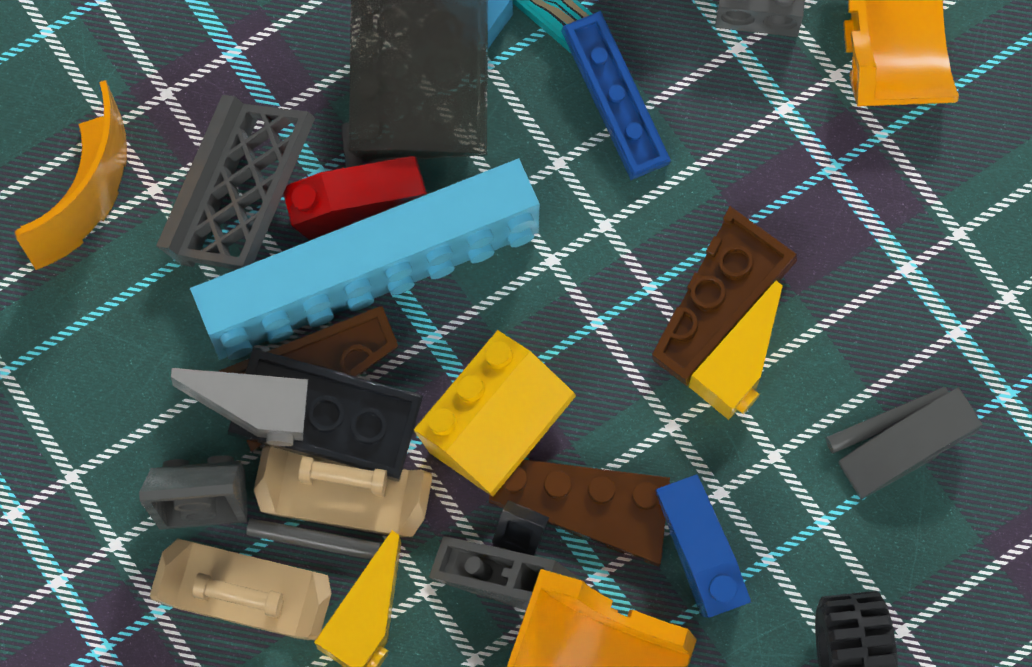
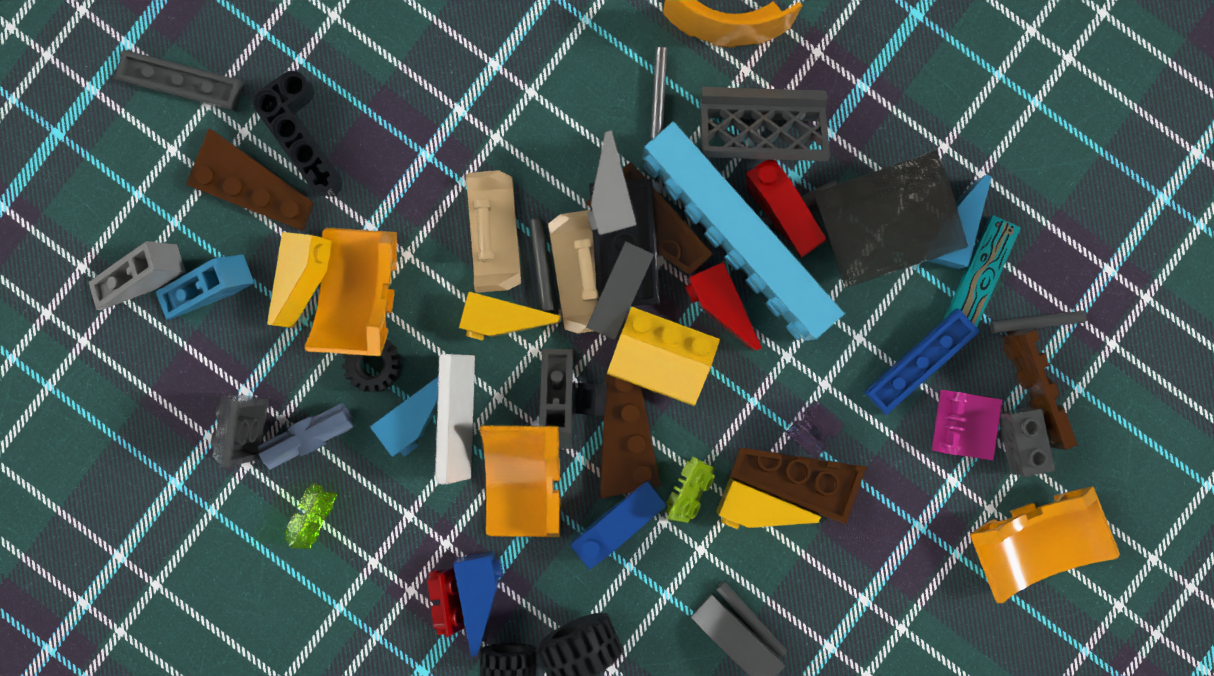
camera: 70 degrees right, 15 degrees up
dark grey slope [139,456,248,530] -> none
none -> dark grey tile [586,241,654,340]
none -> flat silver bar [650,47,667,140]
none -> lime hinge [665,457,715,523]
none -> red slope [685,262,762,351]
none -> clear purple wheel [786,400,845,459]
none -> dark pink hinge [931,390,1002,461]

